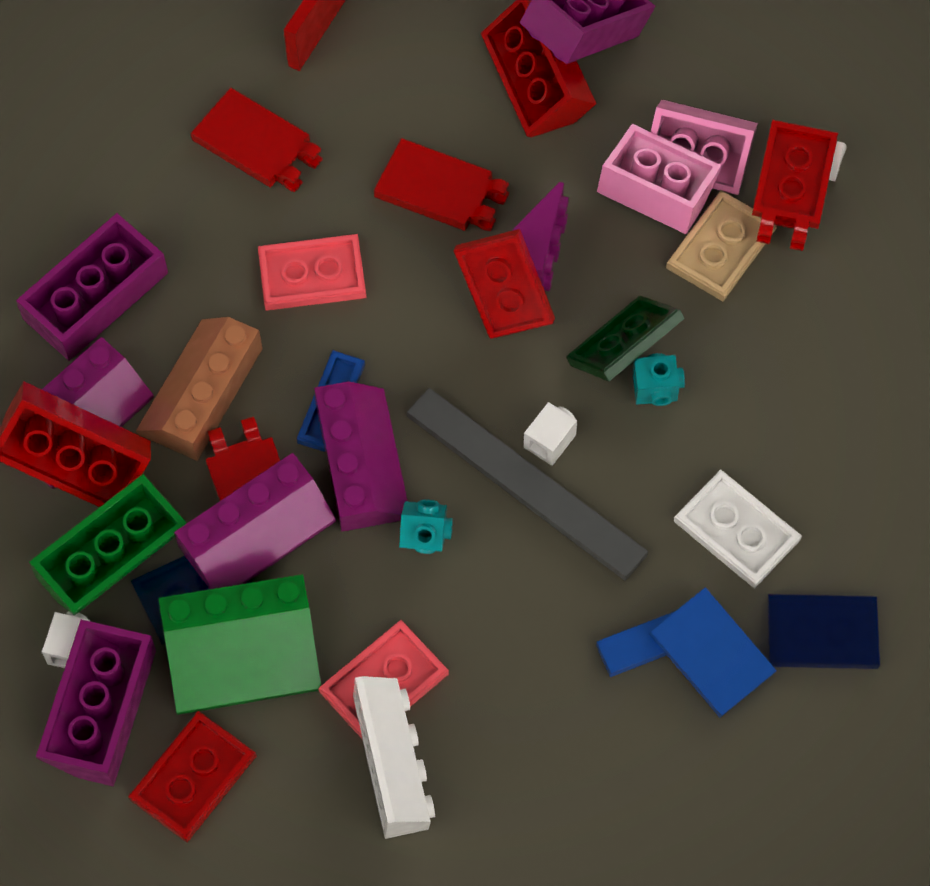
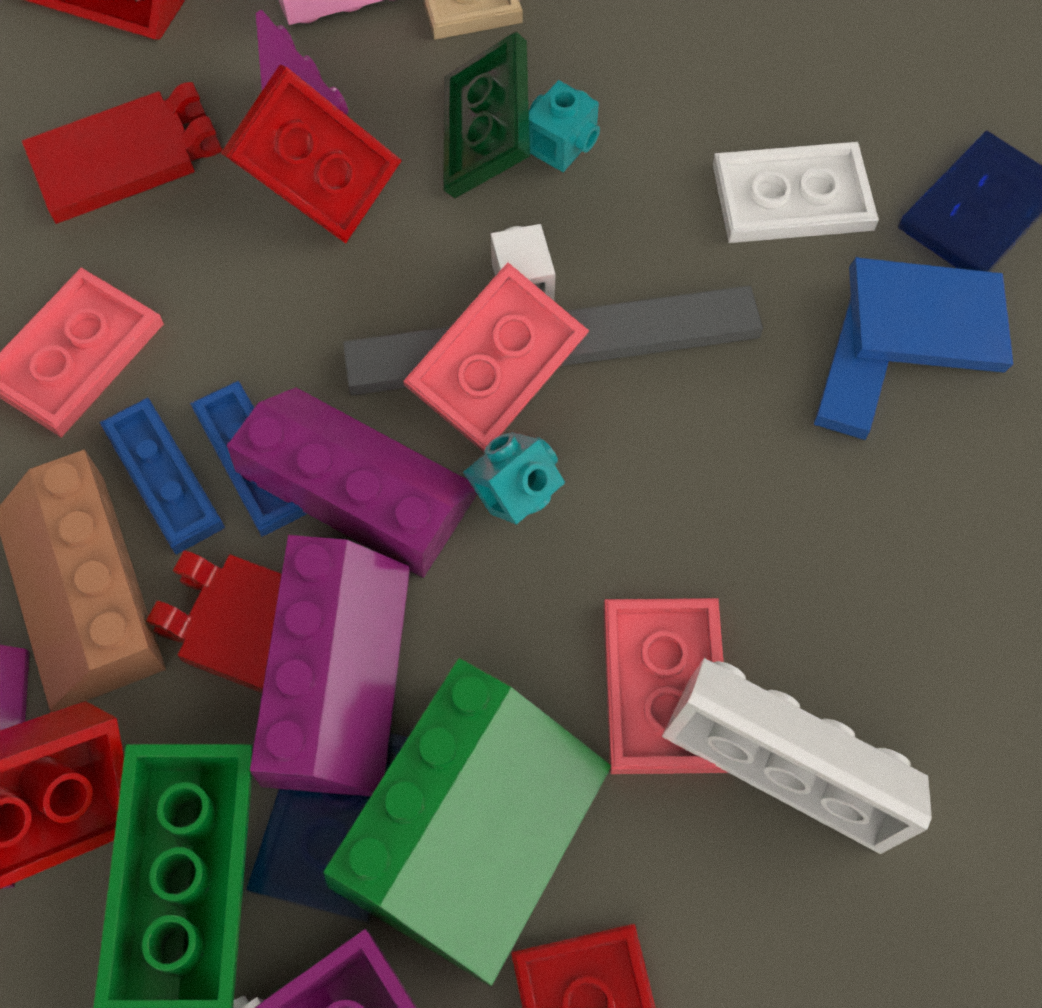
camera: 50 degrees left, 0 degrees up
none -> blue tile [99,397,225,555]
none -> coral tile [403,262,589,453]

